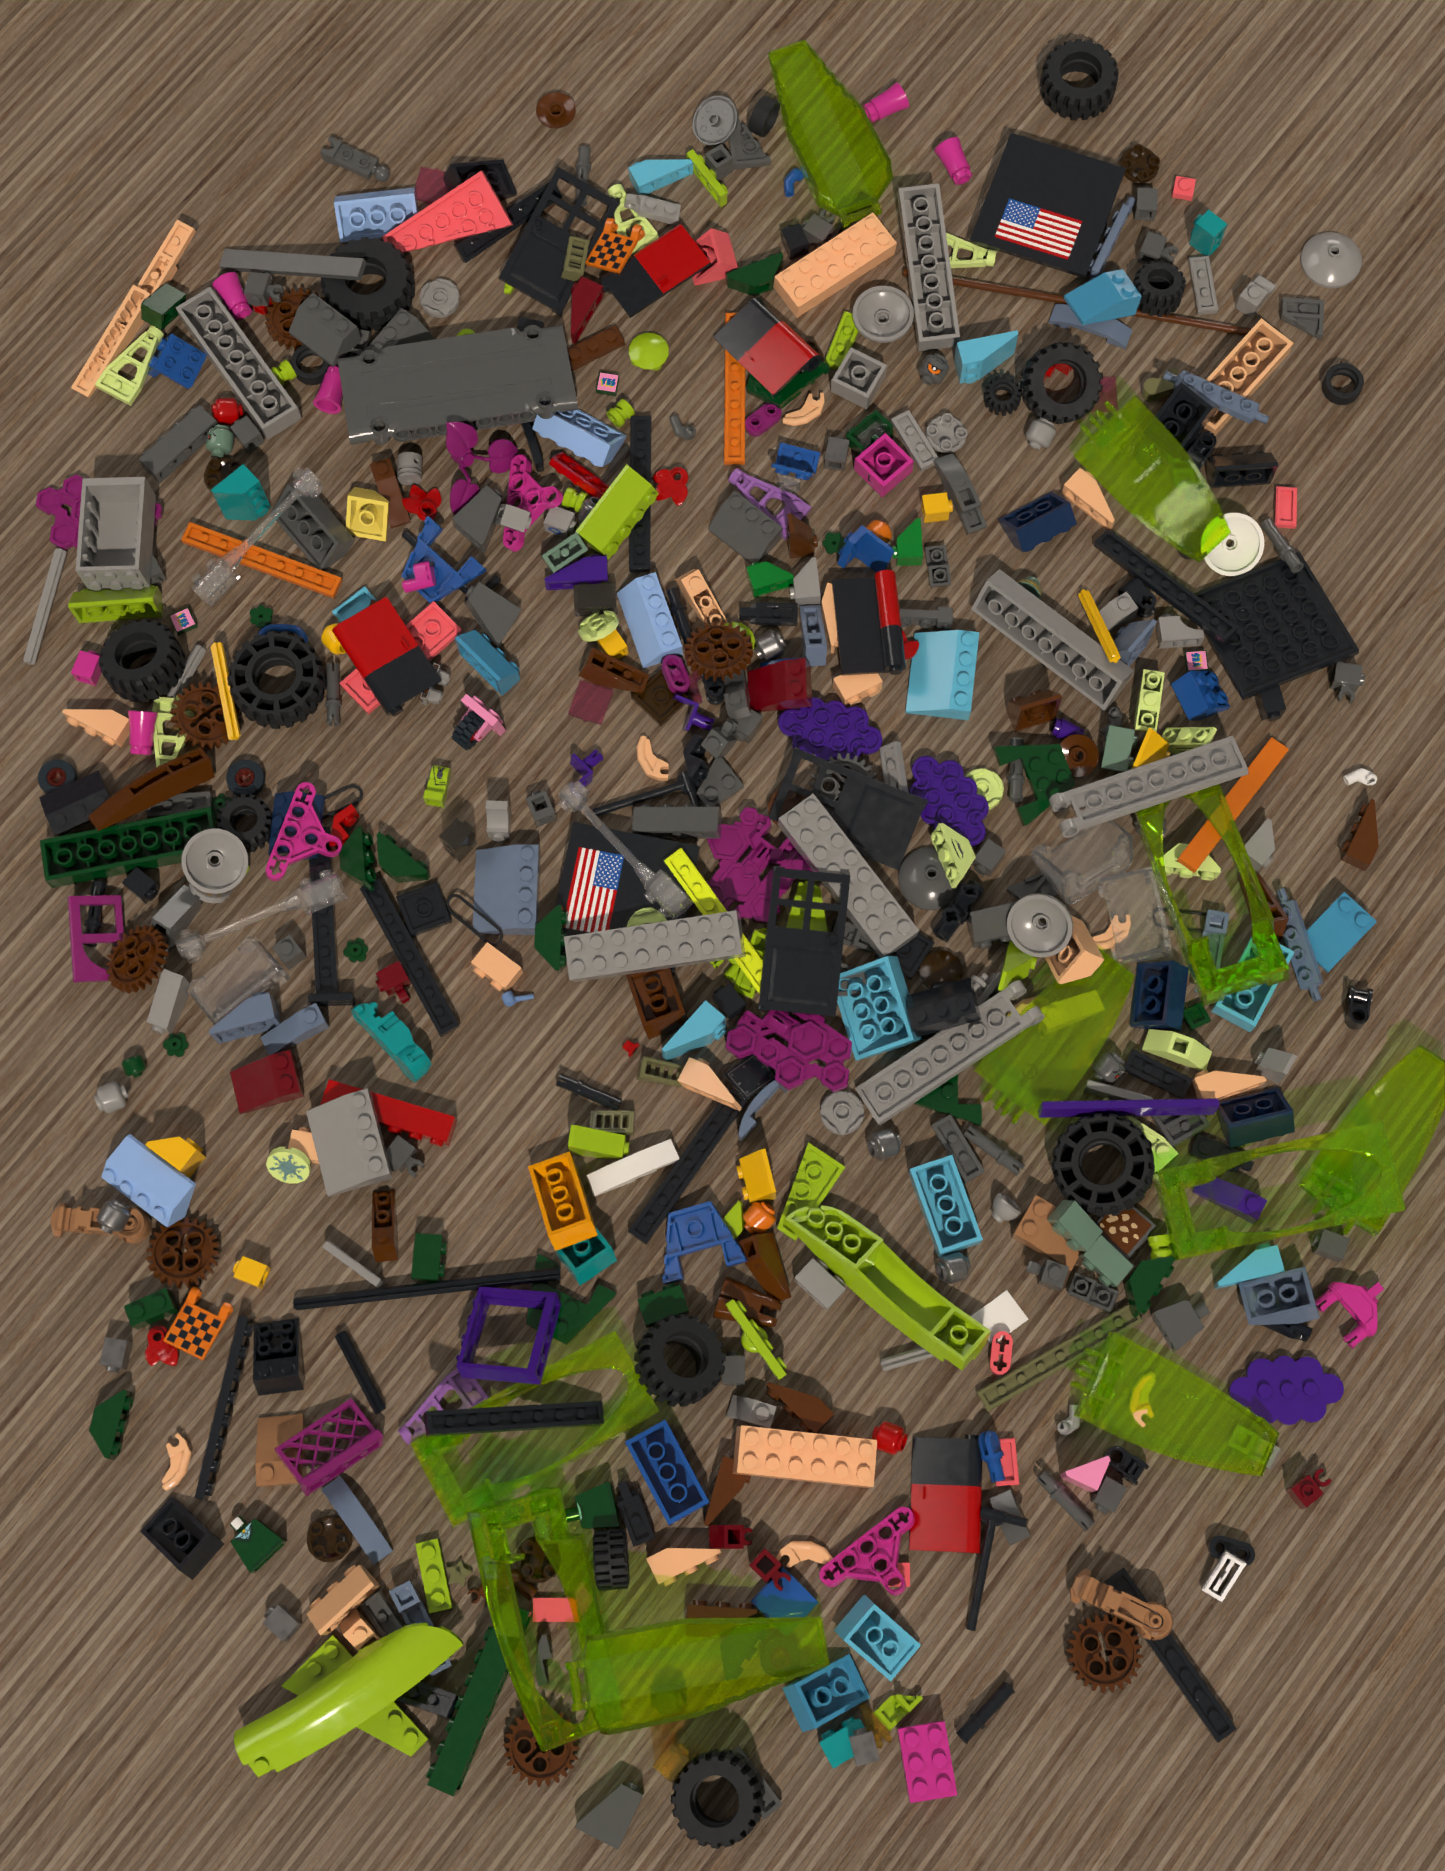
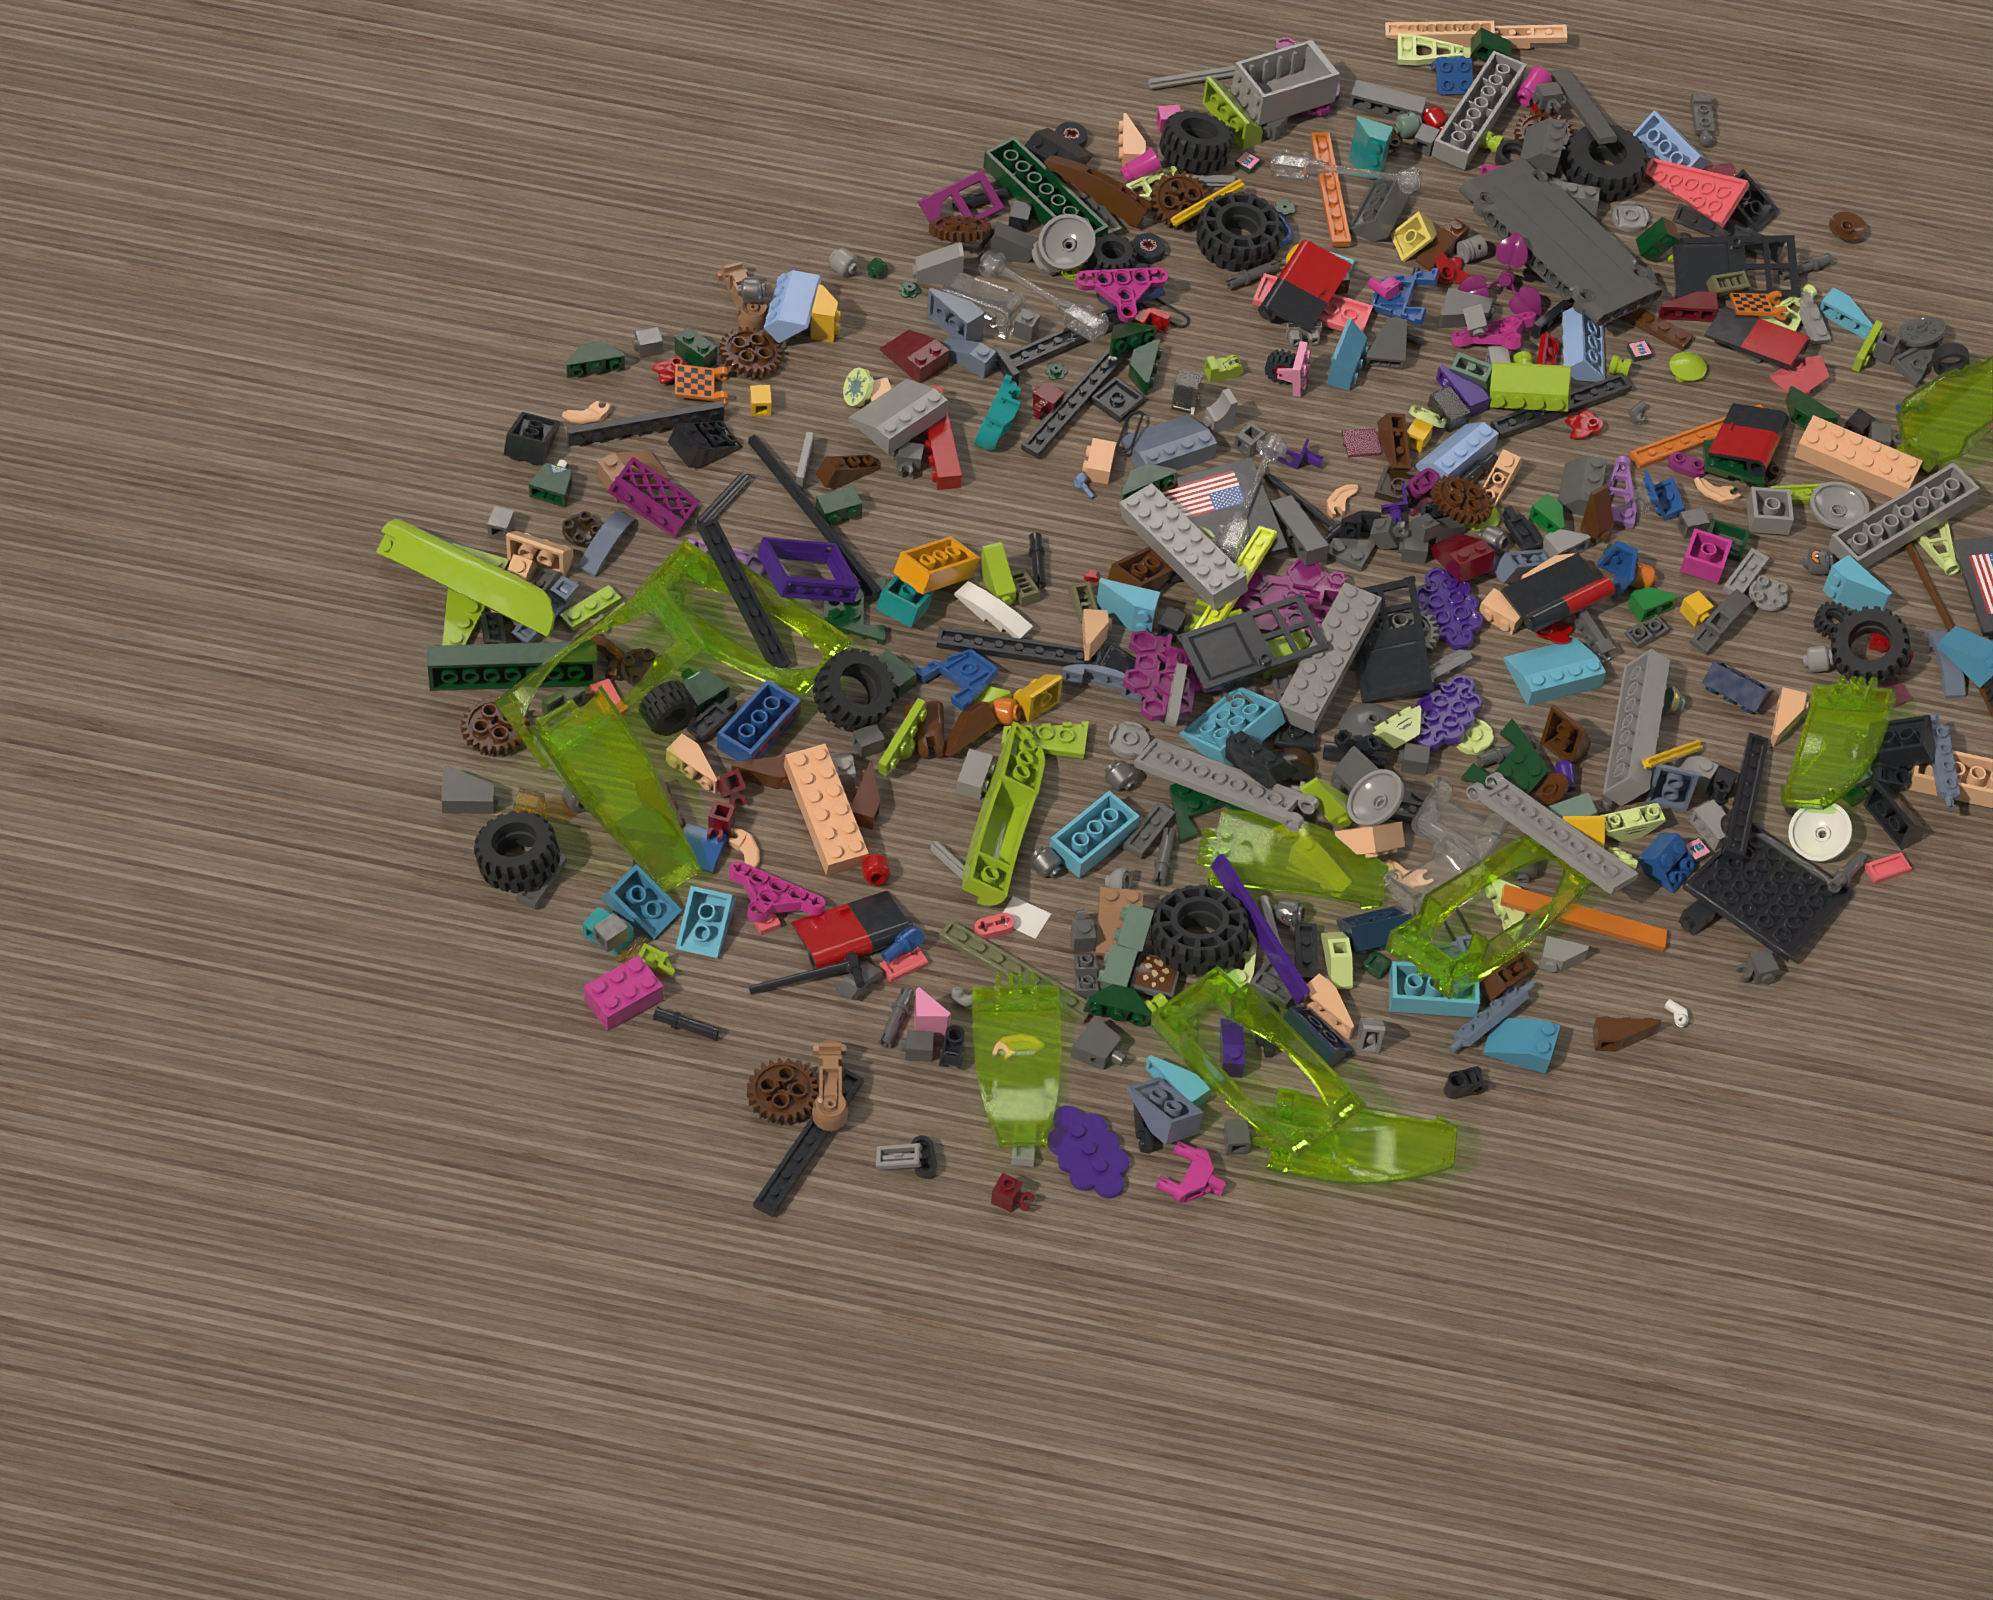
camera: 55 degrees right, 20 degrees down
none -> light grey beam [1164,662,1187,728]
none -> dark green brick [1636,217,1680,262]

